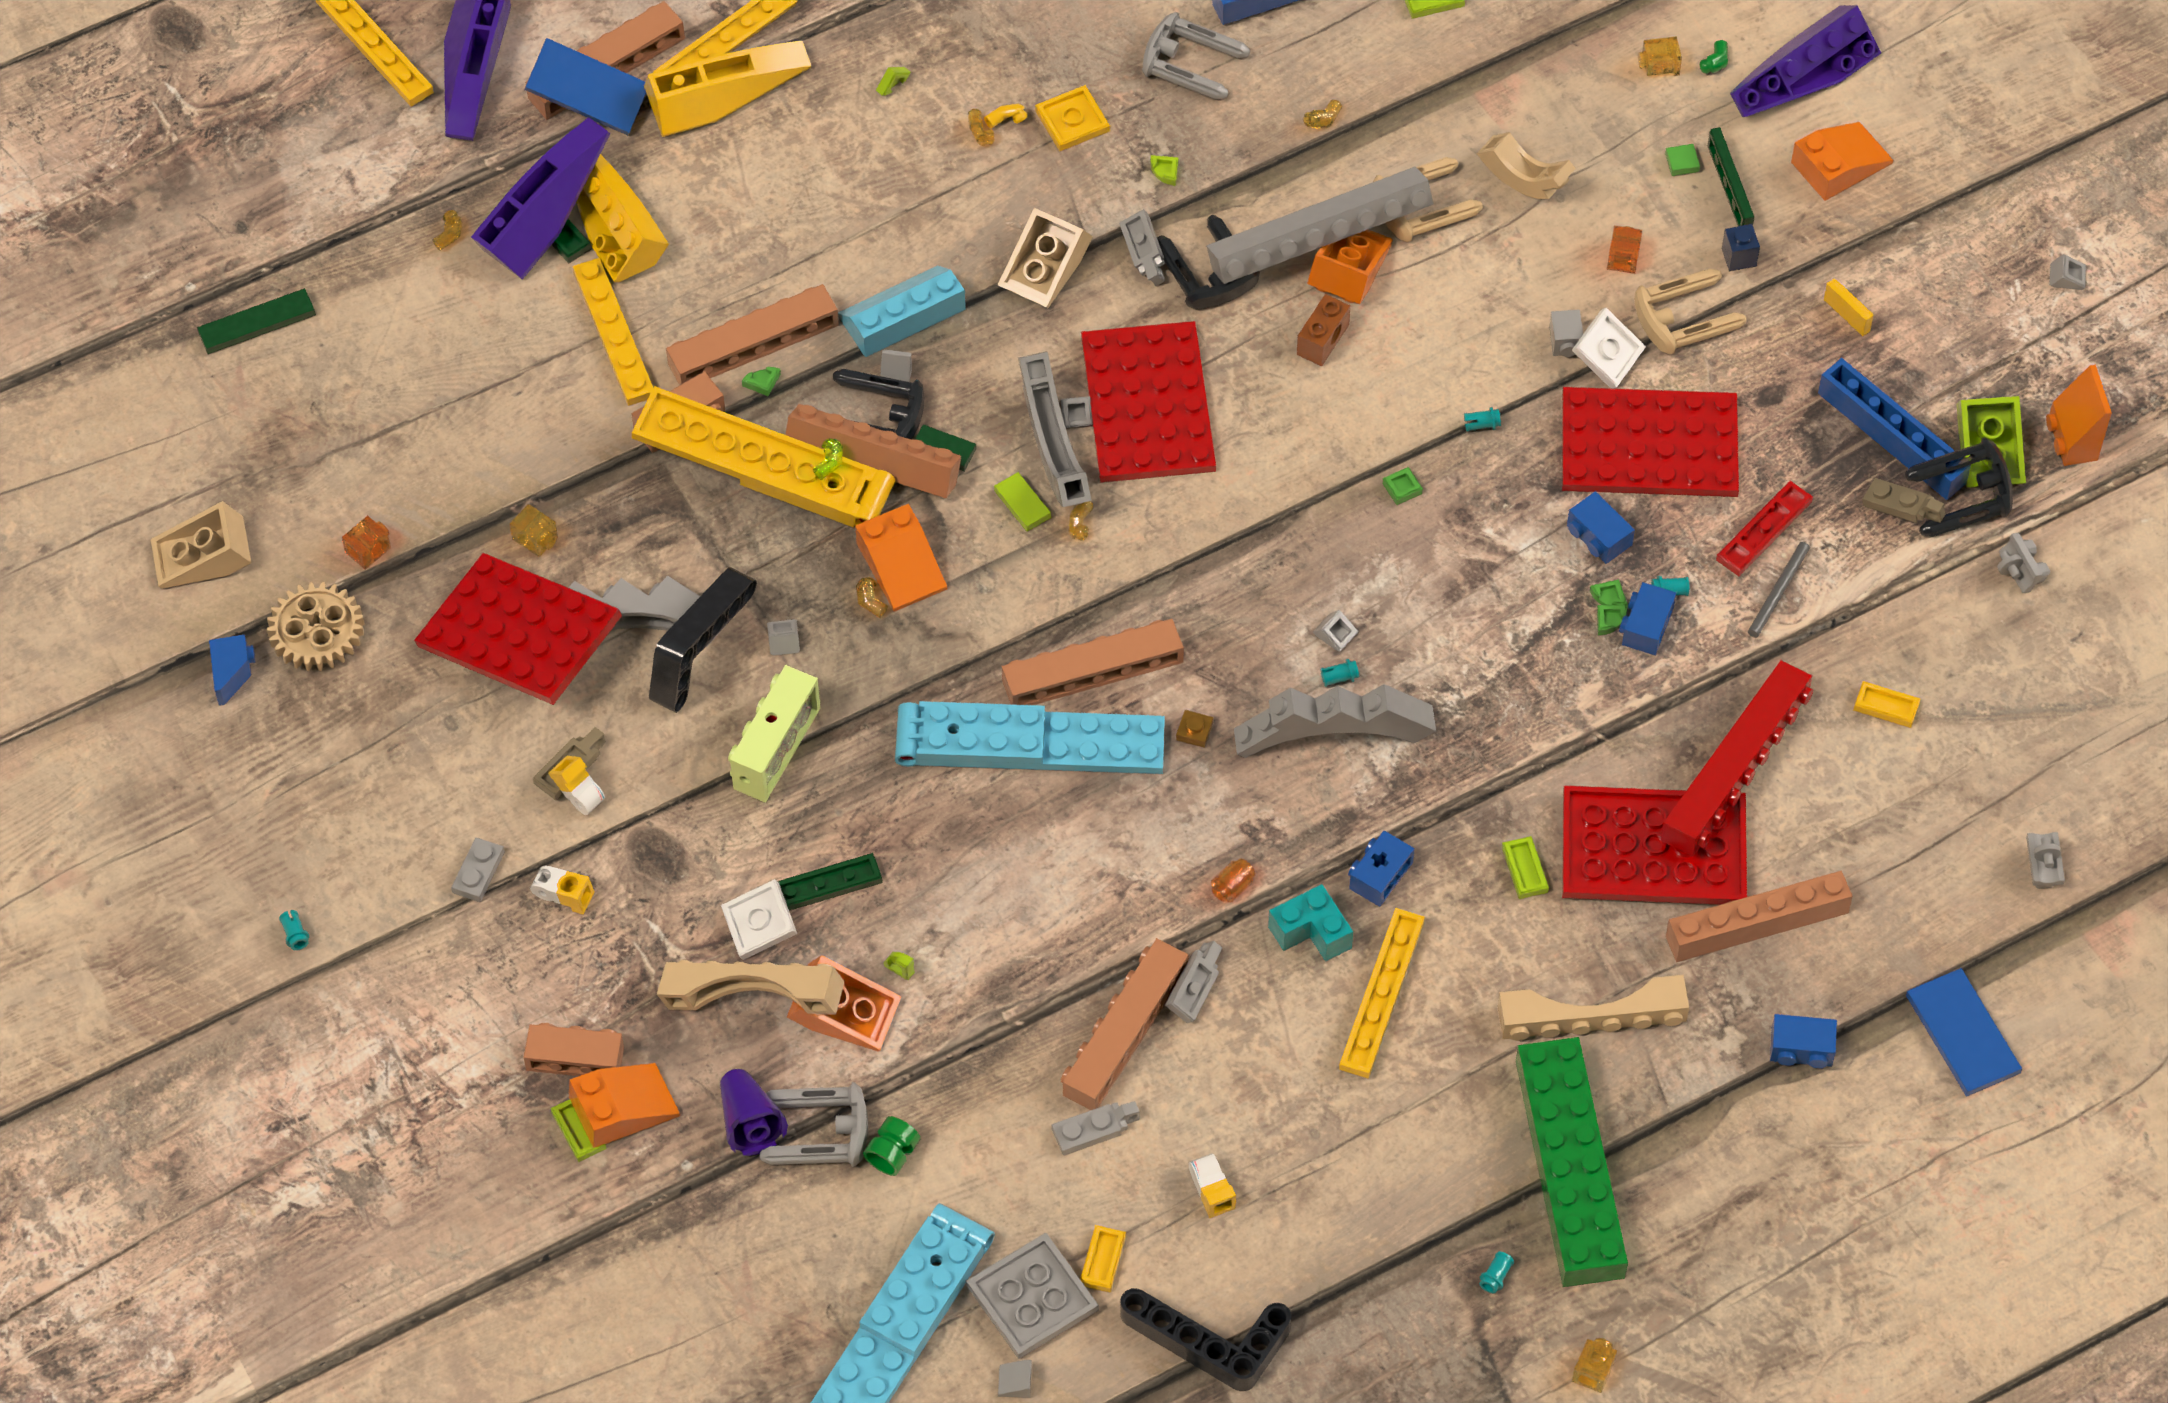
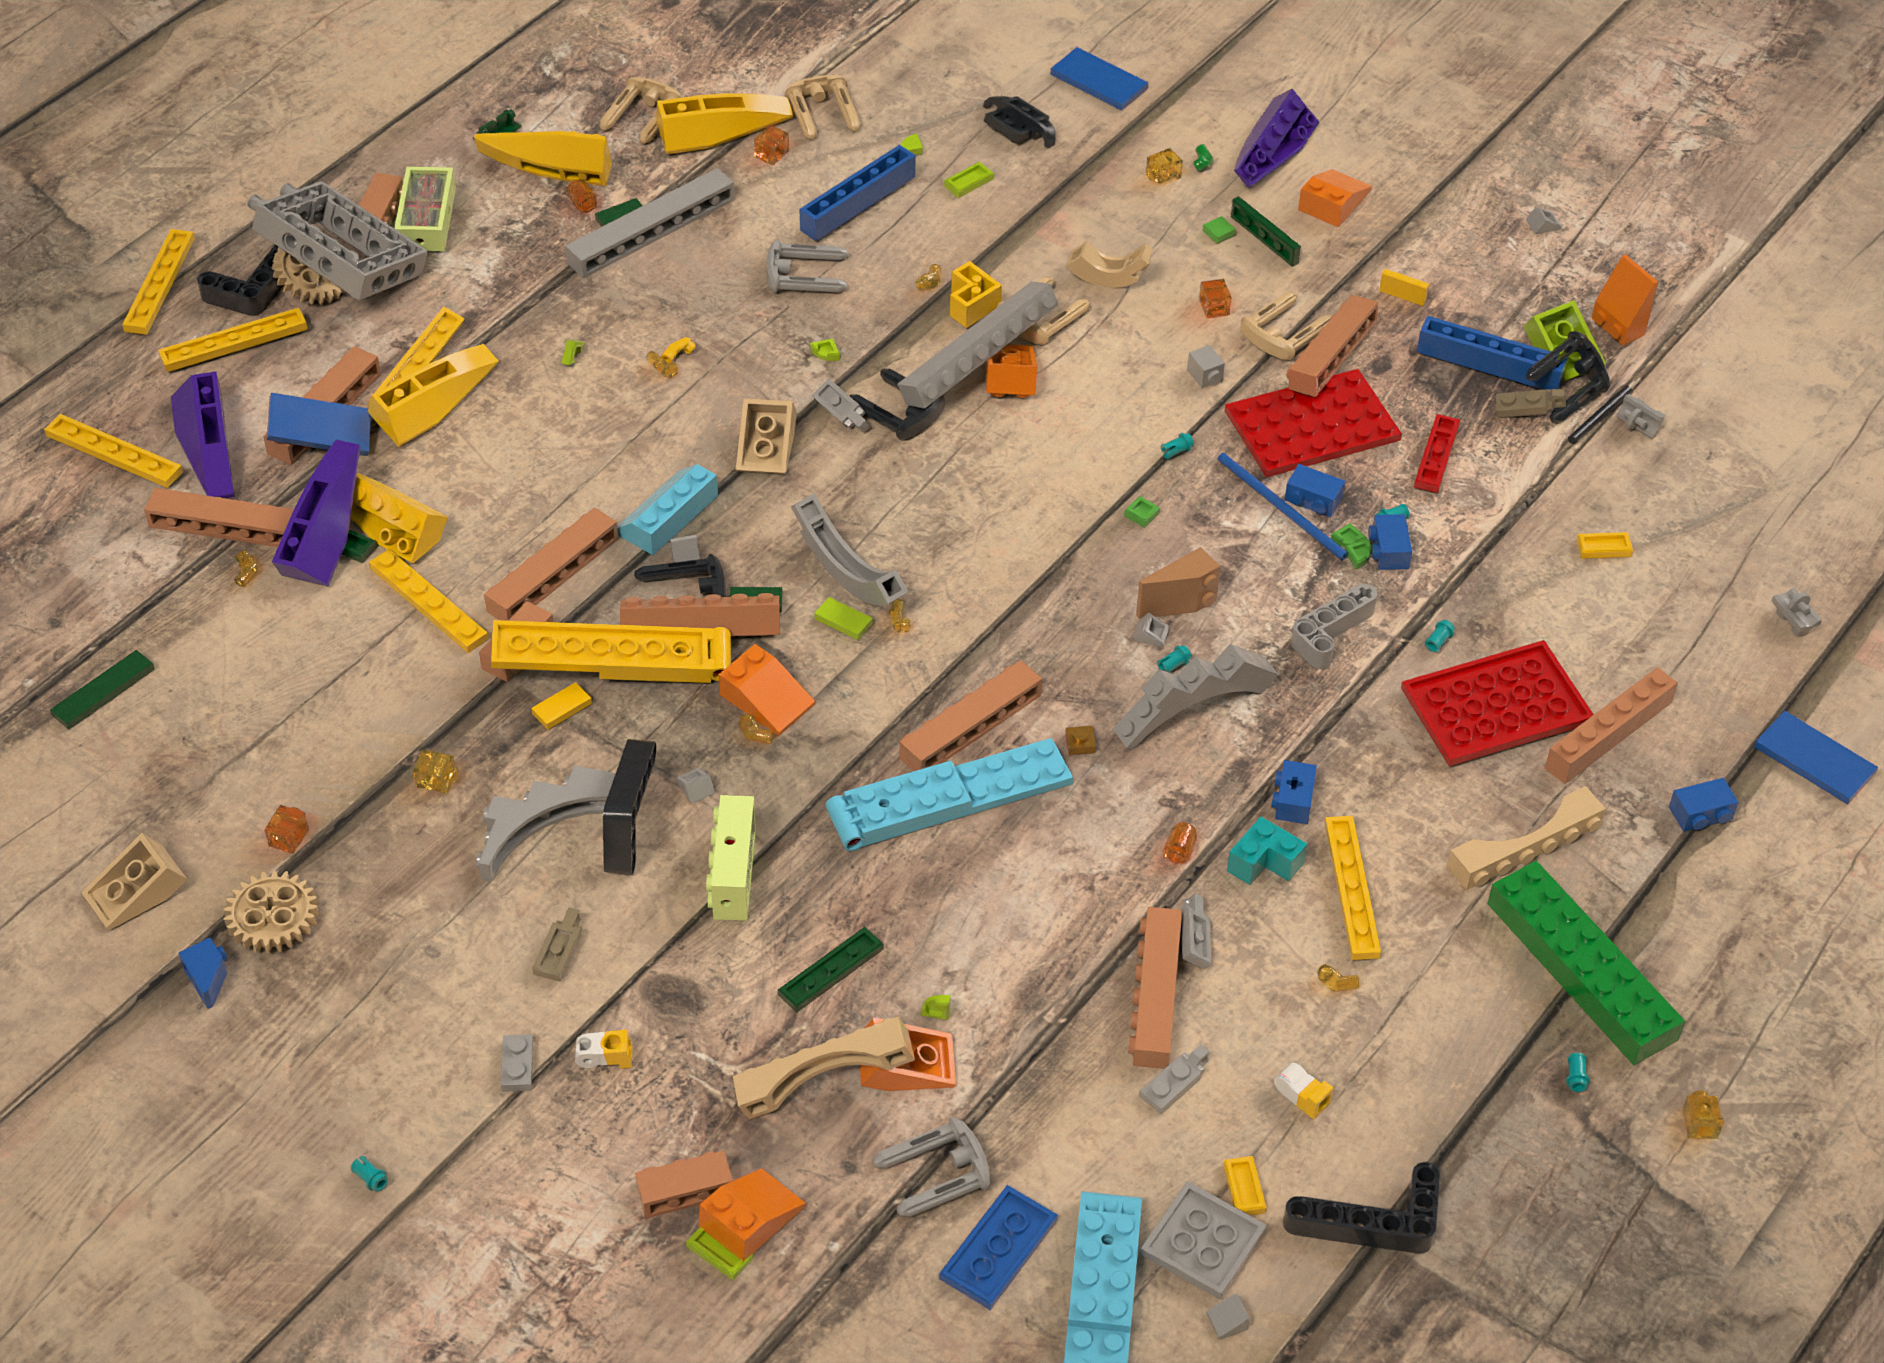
camera: 25 degrees left, 10 degrees down
red plate [414,553,622,705] -> none
leg [548,755,605,815] -> none
dark purple cone [720,1069,788,1156] -> none
white tile [721,879,797,960] -> none
bright green tile [742,367,781,396] -> none
clear neon green arm [813,438,843,480] -> none
green wheel [863,1116,921,1176] -> none
yellow tile [1035,85,1110,152] -> none
light grey slope [1060,396,1092,428] -> none
red plate [1081,321,1216,483] -> none
dark orange brick [1297,294,1351,366] -> none
lime tile [1502,836,1549,899] -> none
white tile [1572,308,1646,389] -> none
red brick [1661,660,1813,856] -> none
dark blue brick [1721,224,1760,271] -> none
dark grey bar [1748,542,1810,638] -> none
none -> nougat brick [144,488,294,547]
none -> yellow tile [531,682,592,730]
none -> blue tile [939,1185,1058,1310]
none -> yellow brick [950,261,1002,328]
none -> medium nougat slope [1136,547,1221,619]
none -> blue piece [1218,452,1348,560]
none -> nougat brick [1287,295,1378,397]
none -> light grey beam [1291,584,1377,669]
none -> clear yellow arm [1317,964,1359,992]
none -> teal pin [1424,620,1455,653]
none -> black bar [1568,385,1632,444]

